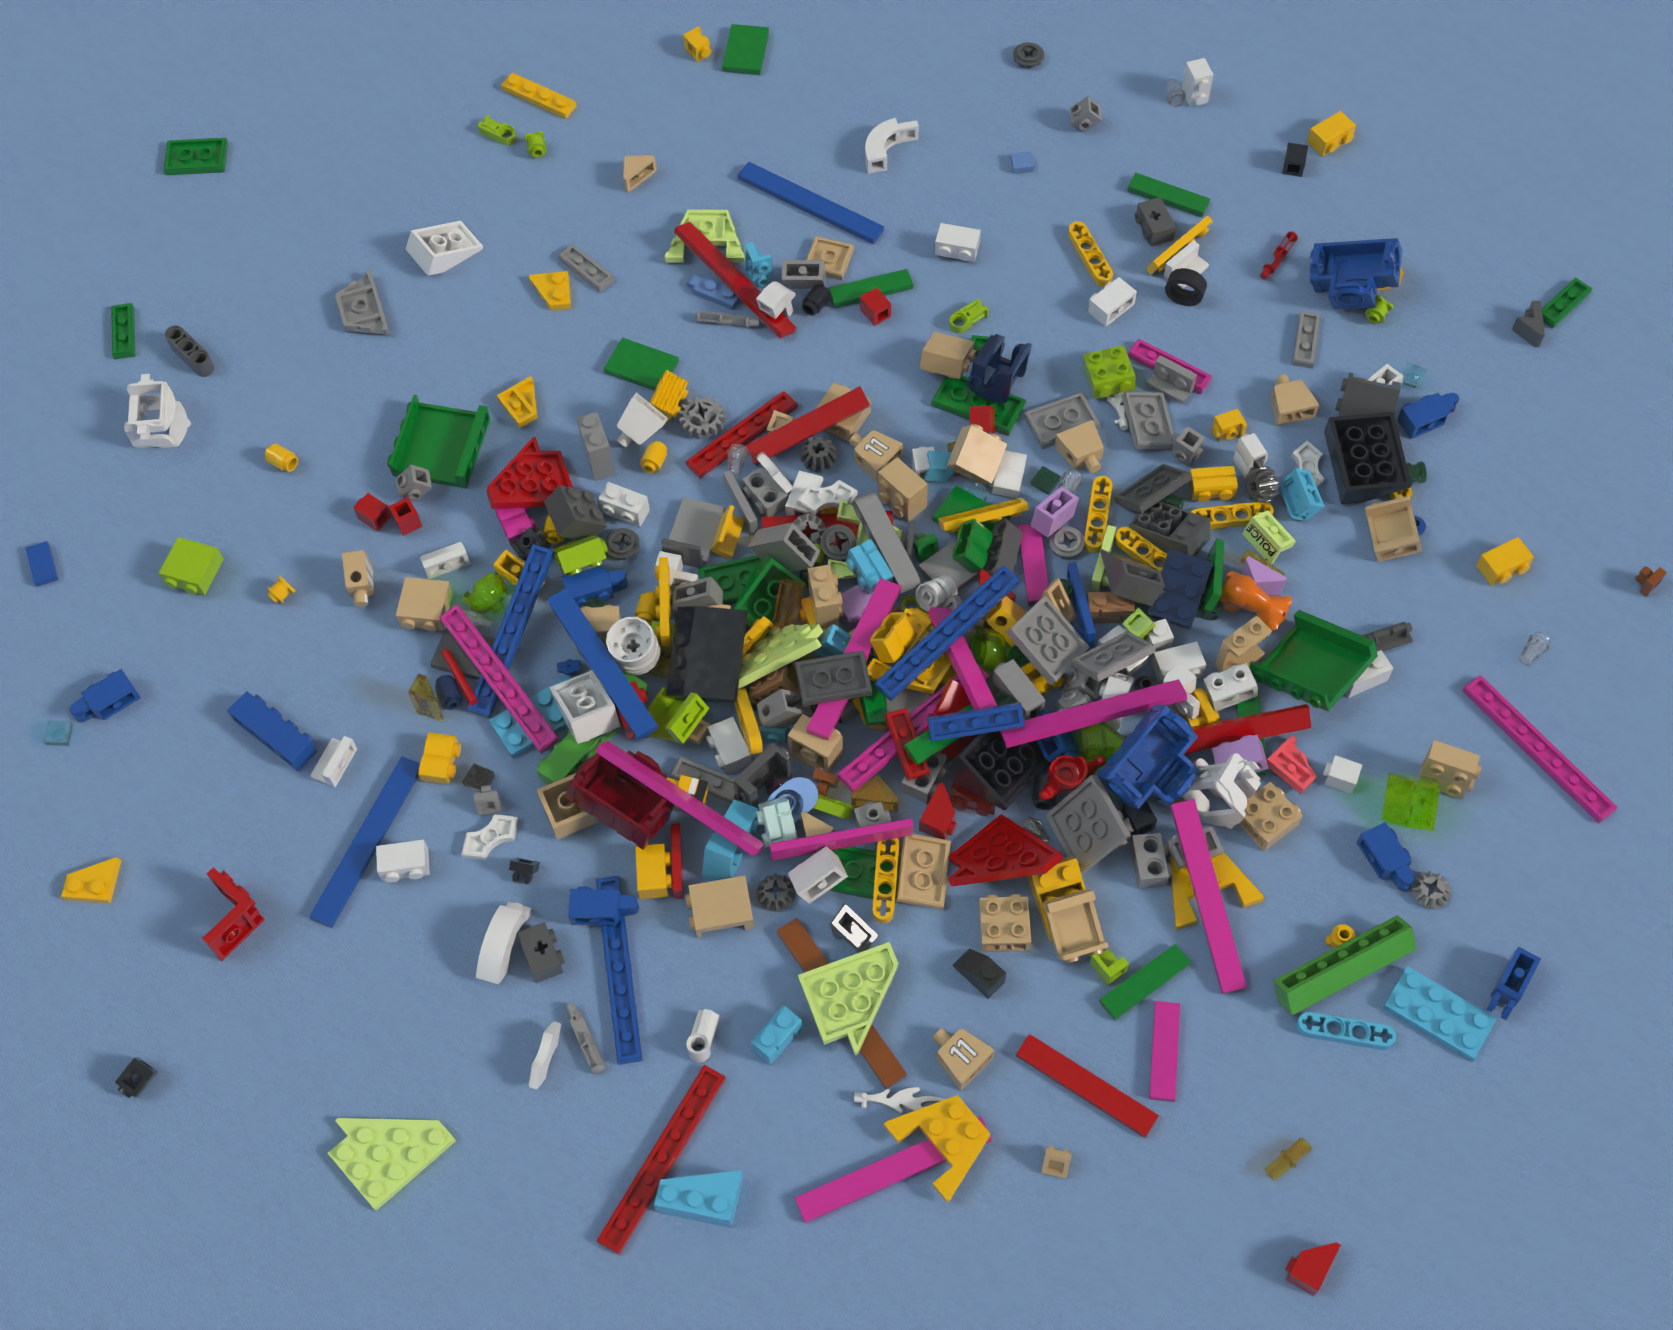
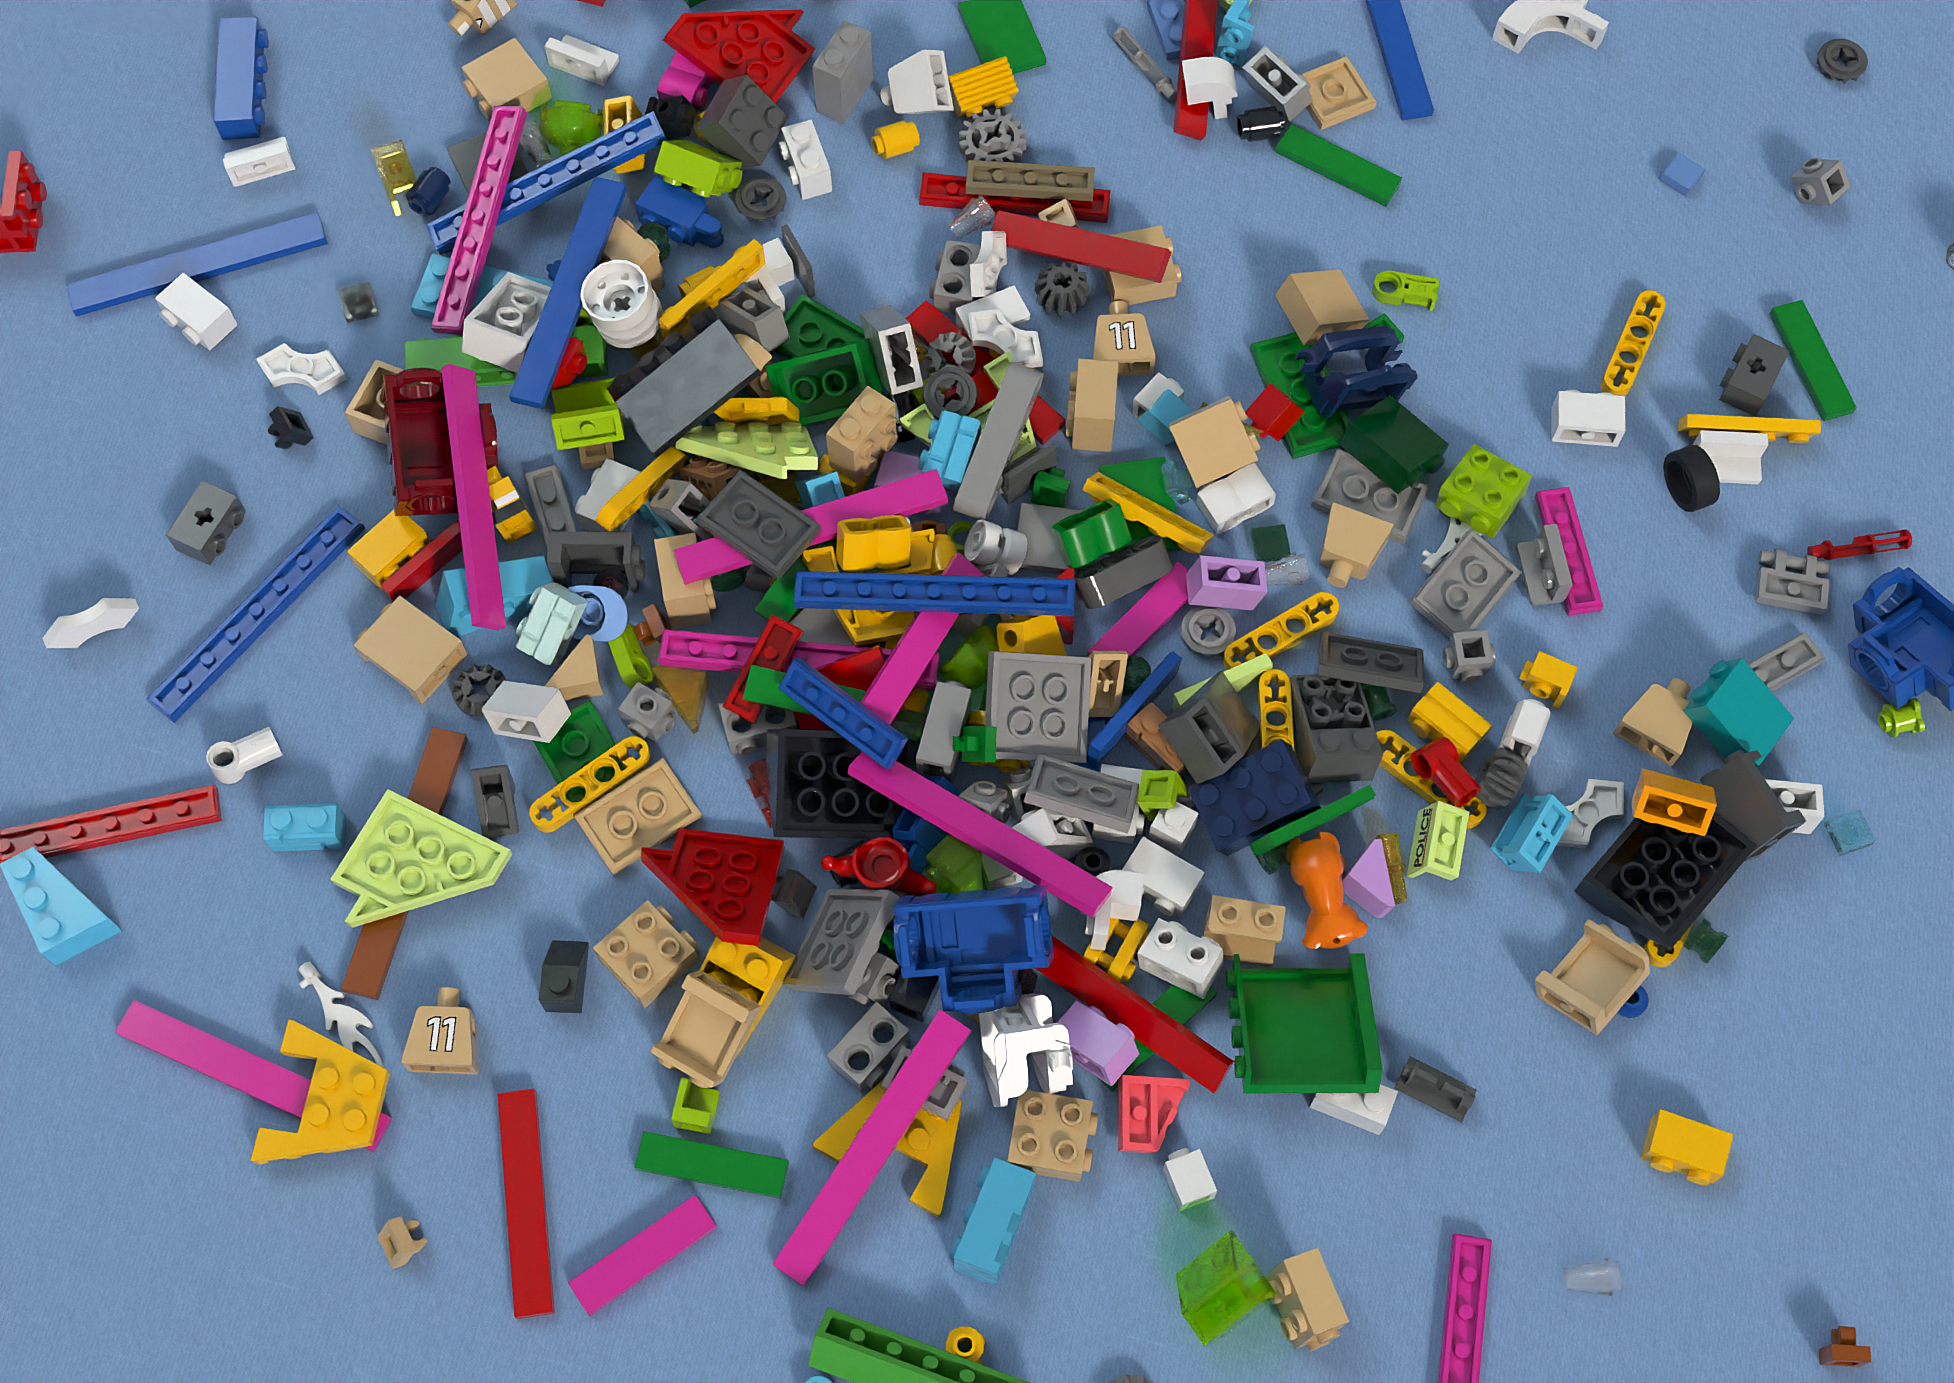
camera: 45 degrees right, 5 degrees up
yellow brick [418,732,461,785] -> none
red bar [441,649,478,705] -> none
light grey tile [474,785,502,815] -> none
white arch [476,902,531,985] -> none
light grey piece [566,1003,605,1074] -> none
blue hinge [568,886,640,925] -> none
light grey tile [669,497,726,565] -> none
yellow panel [710,505,745,560] -> none
light grey tile [723,470,758,534] -> none
dark pink tile [770,818,914,861] -> none
clear orange panel [773,579,804,628] -> none
red brick [860,288,891,326] -> none
red slope [919,782,957,840] -> none
white brick [935,223,981,262] -> none
blue hinge [1356,822,1415,892] -> none
blue hinge [1397,392,1459,439] -> none
none -> medium azure wedge [950,1157,1037,1287]
none -> green tile [953,726,997,762]
none -> dark tan plate [966,160,1095,201]
none -> dark green brick [1339,395,1449,494]
none -> red piece [1411,737,1481,807]
none -> light orange brick [1632,768,1717,836]
none -> teal brick [1683,658,1794,767]
none -> light grey plate [1755,549,1830,615]

